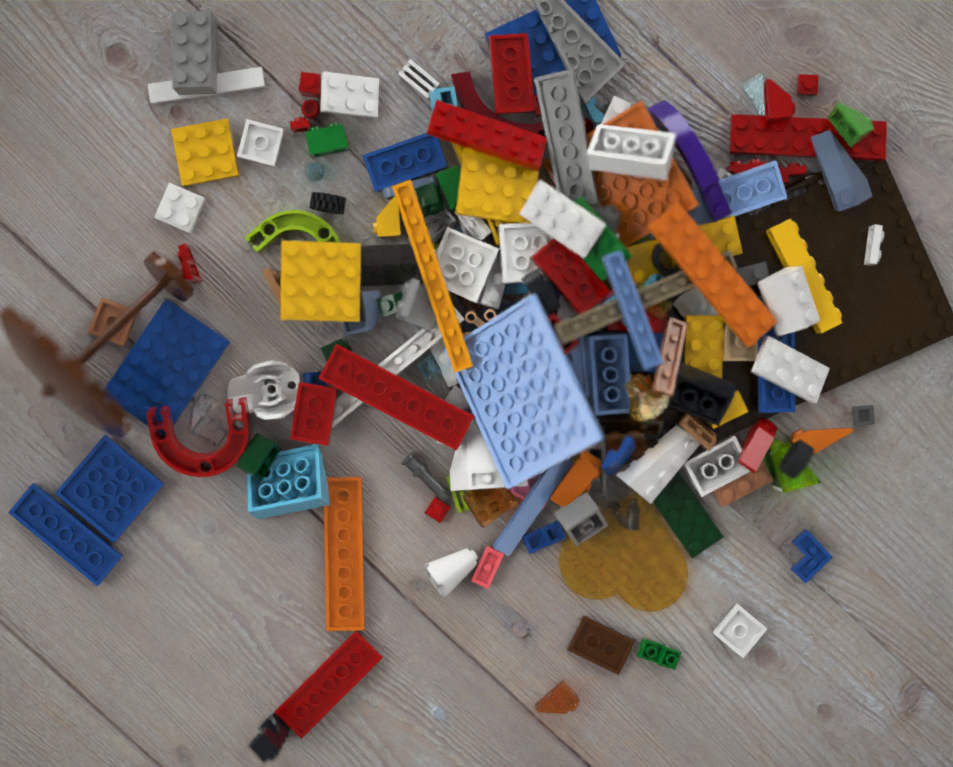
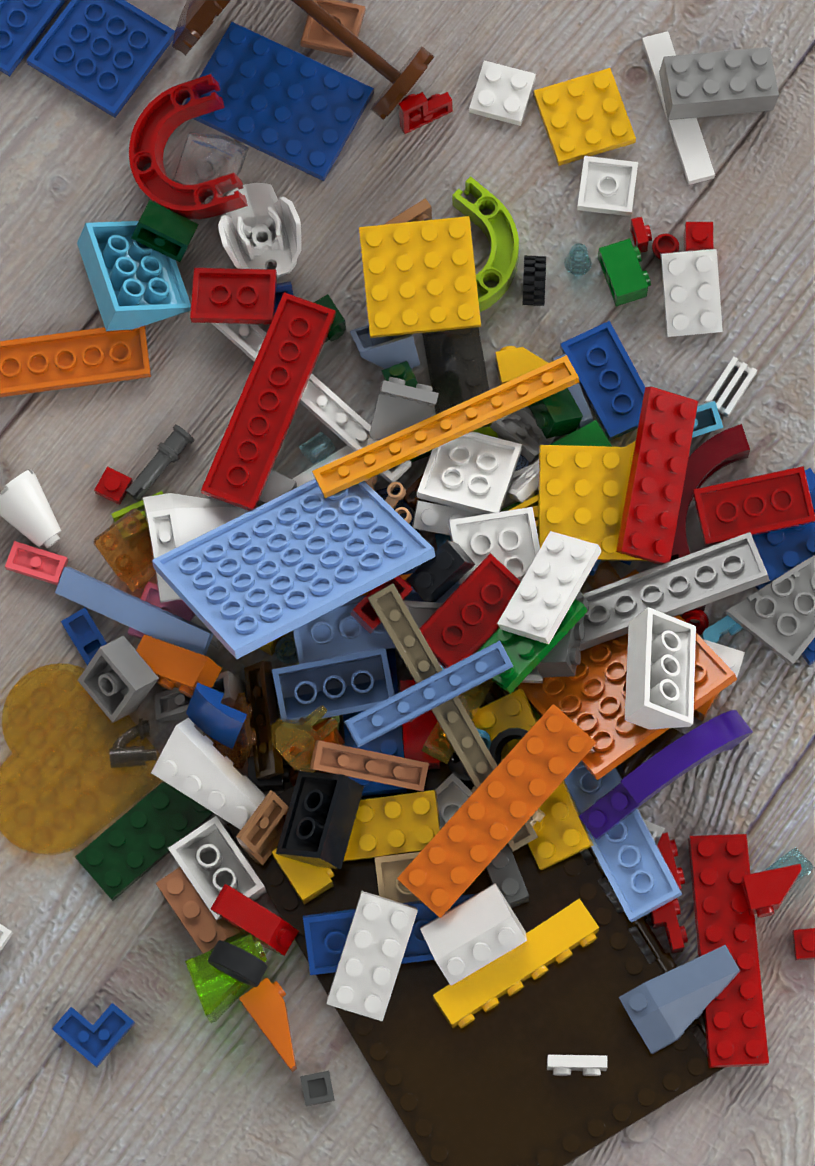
camera: 85 degrees right, 15 degrees down
bright green slope [827,103,874,148] -> none

